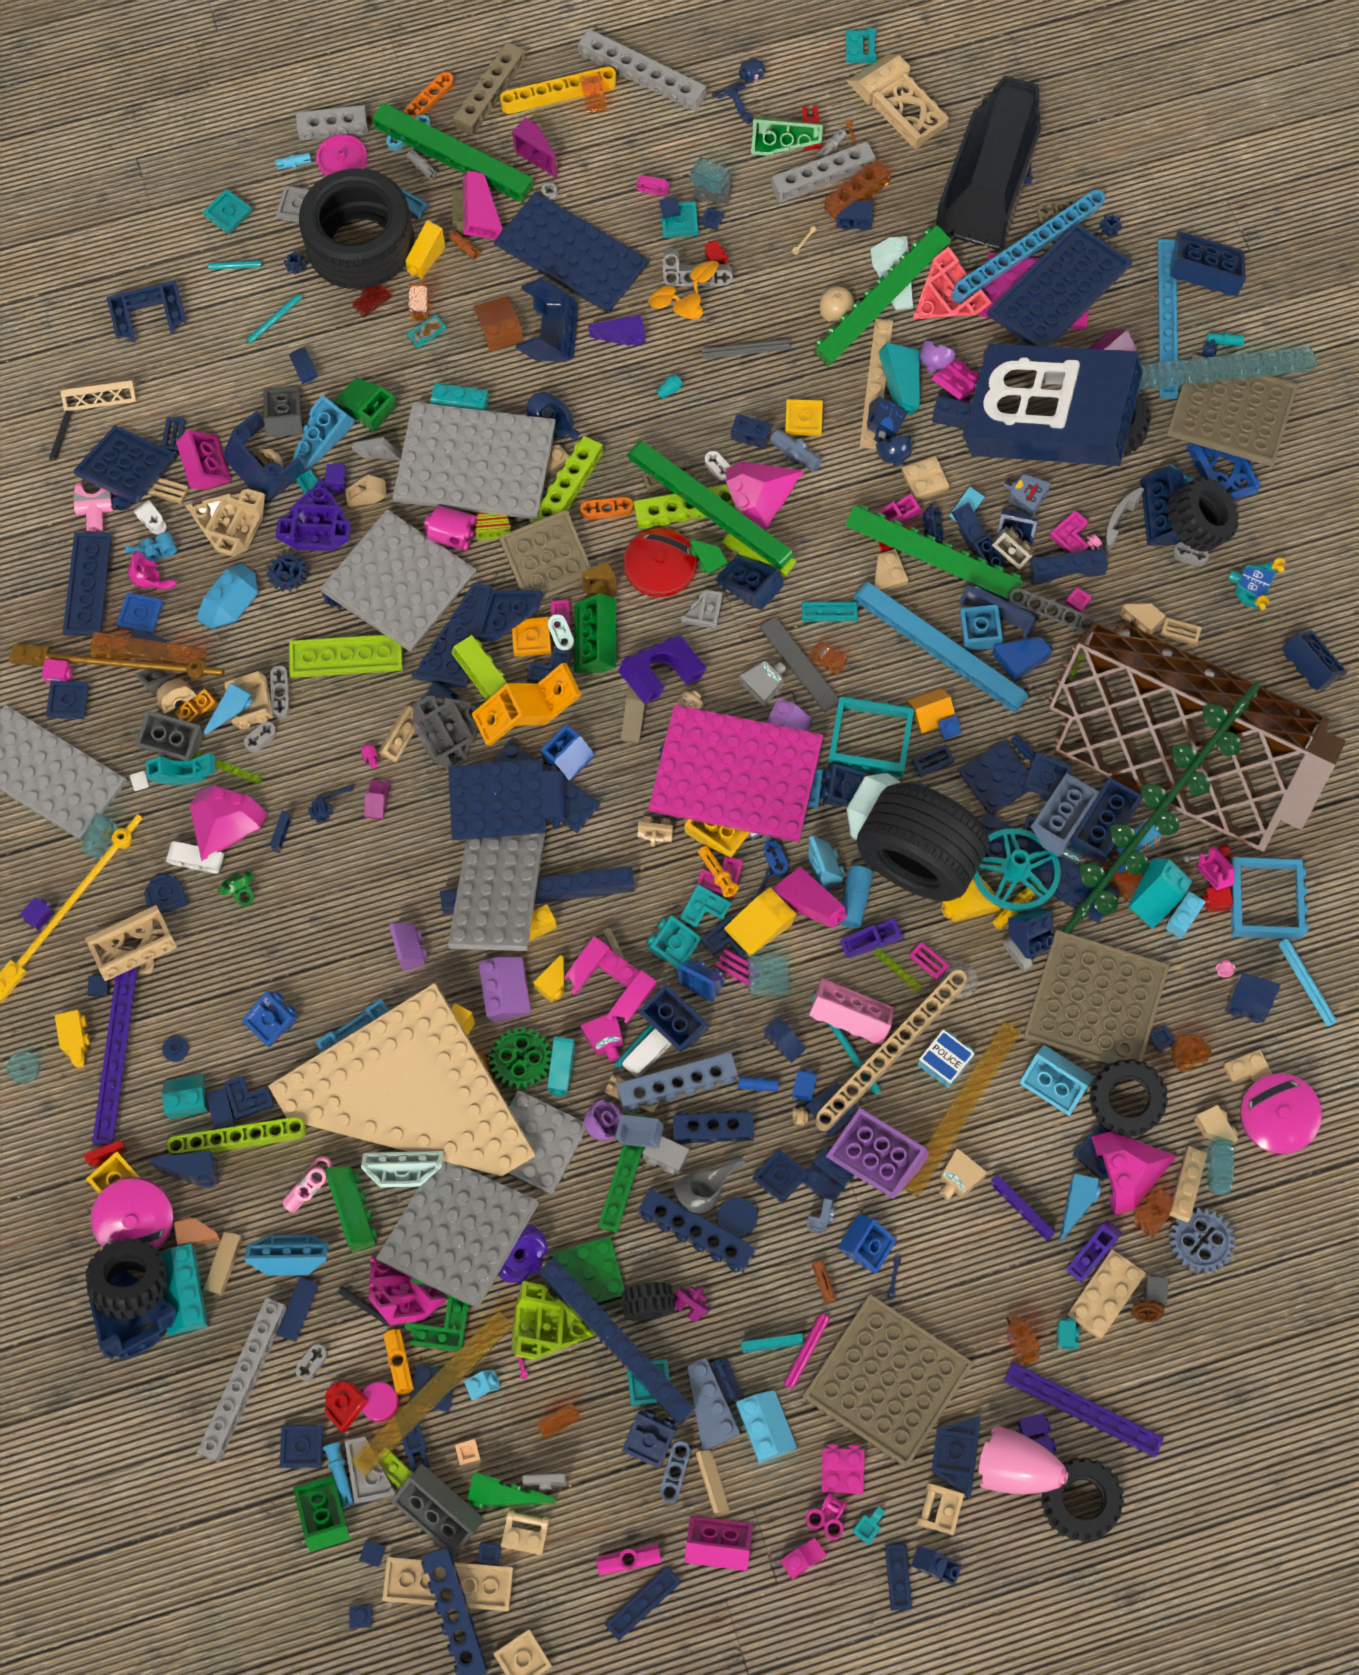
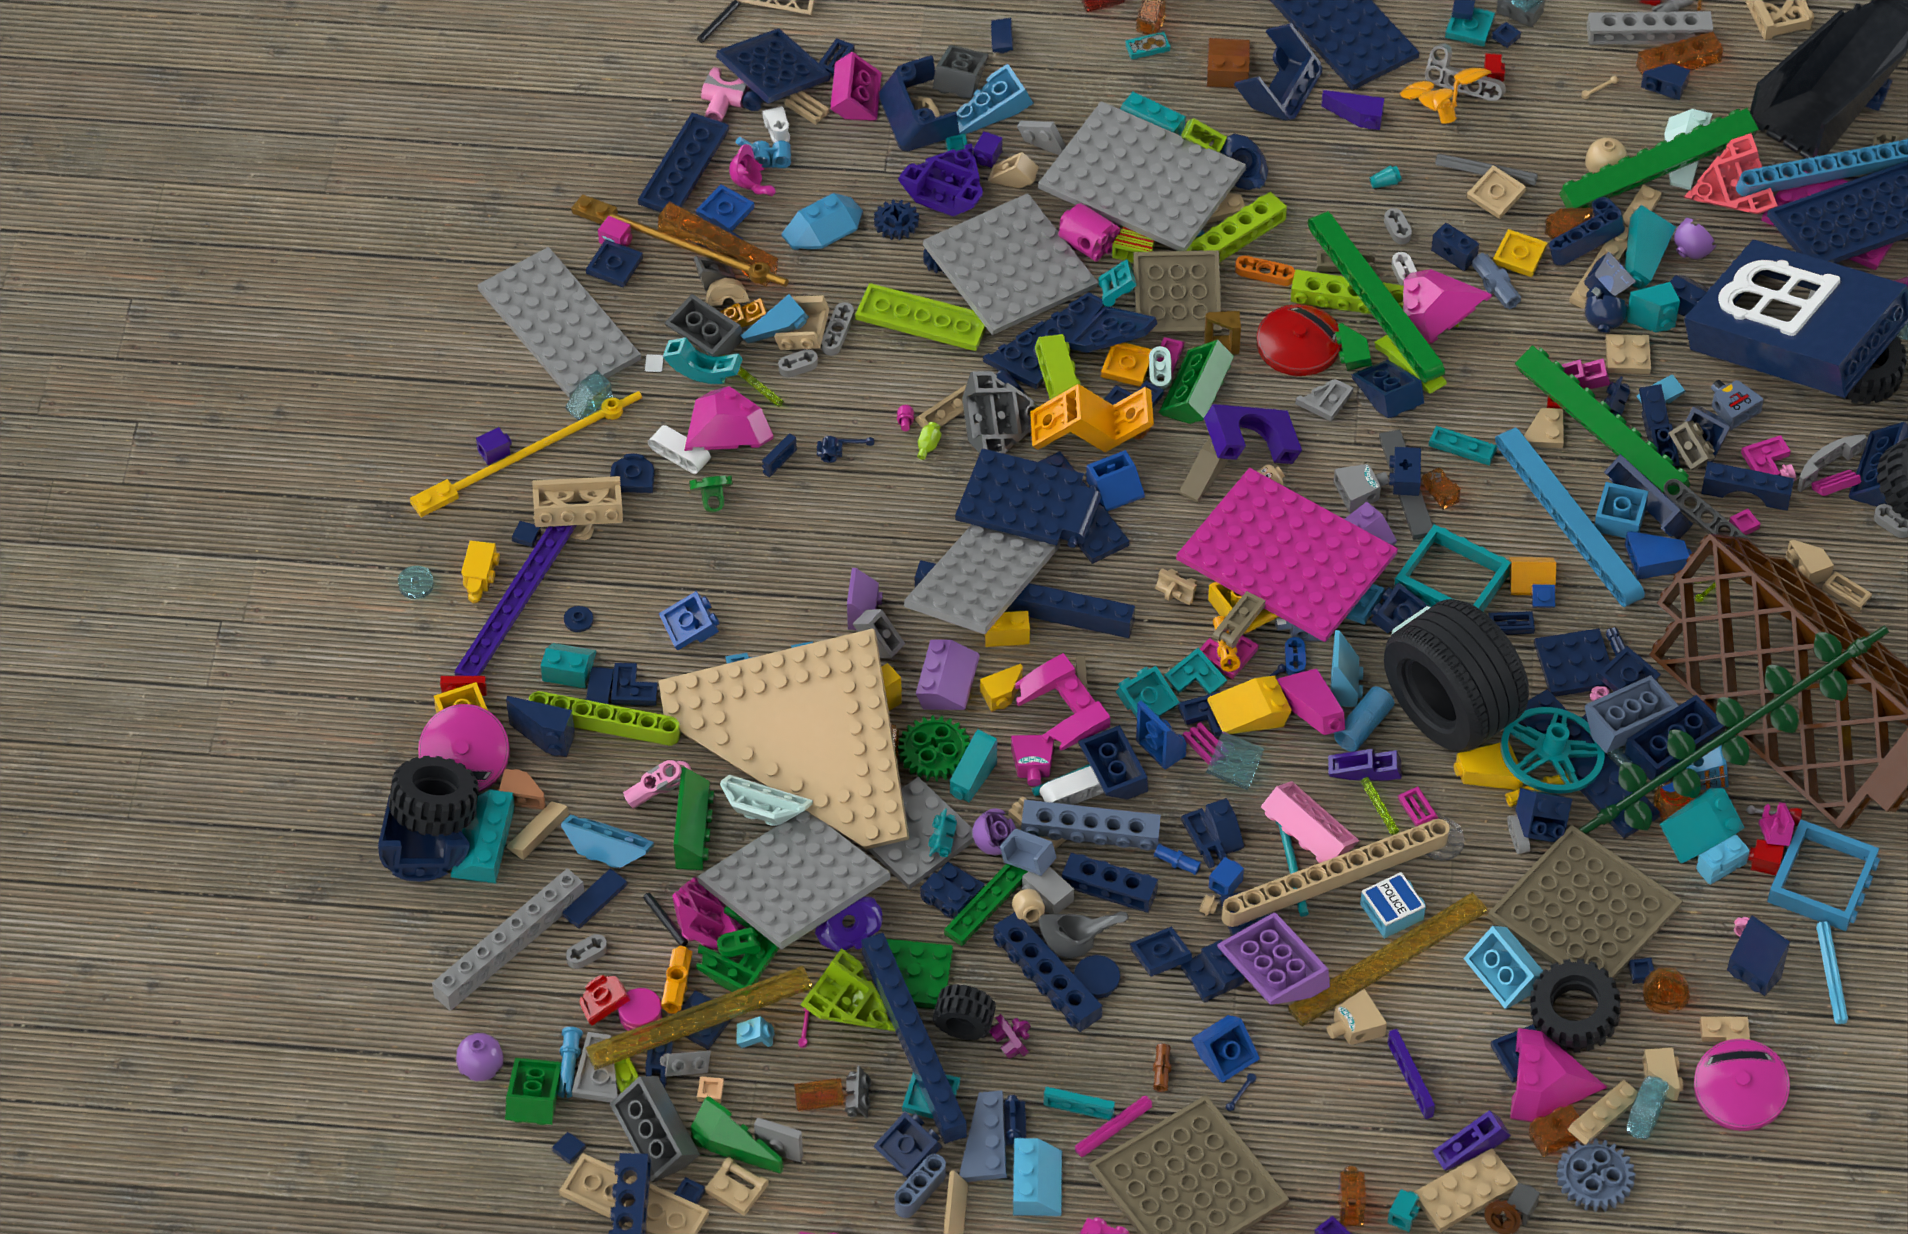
camera: 20 degrees right, 15 degrees down
tan wedge [185,489,265,557] -> none
dark blue plate [279,1425,324,1468] -> none
green slope [333,377,397,432] -> none
dark blue plate [349,1605,372,1629] -> none
magenta slope [364,780,390,820] -> none
sand blue bracket [806,1199,835,1234] -> none
dark pink plate [932,359,979,400] -> none
dark azure slope [1059,1174,1101,1242] -> none
none -> medium lavender cylinder [456,1033,504,1081]
none -> light grey hinge [660,1050,711,1077]
none -> green plate [717,928,761,957]
none -> dark grey hinge [845,1066,871,1118]
none -> light grey brick [853,609,905,658]
none -> lime plant [917,422,941,460]
none -> dark blue plate [920,861,985,918]
none -> teal hinge [928,808,957,858]
none -> tan head [1012,889,1045,923]
none -> teal plate [1098,259,1137,307]
none -> lime torso [1181,118,1227,153]
none -> dark blue hinge [1181,808,1227,869]
none -> dark tan plate [1213,591,1265,648]
none -> light grey beam [1384,208,1412,244]
none -> dark blue brick [1389,447,1421,496]
none -> tan plate [1467,165,1526,219]
none -> clear orange slope [1545,208,1593,239]
none -> dark blue beam [1549,197,1625,266]
none -> bright pink plate [1590,686,1610,701]
none -> teal slope [1626,282,1680,333]
none -> dark pink tile [1811,469,1861,496]

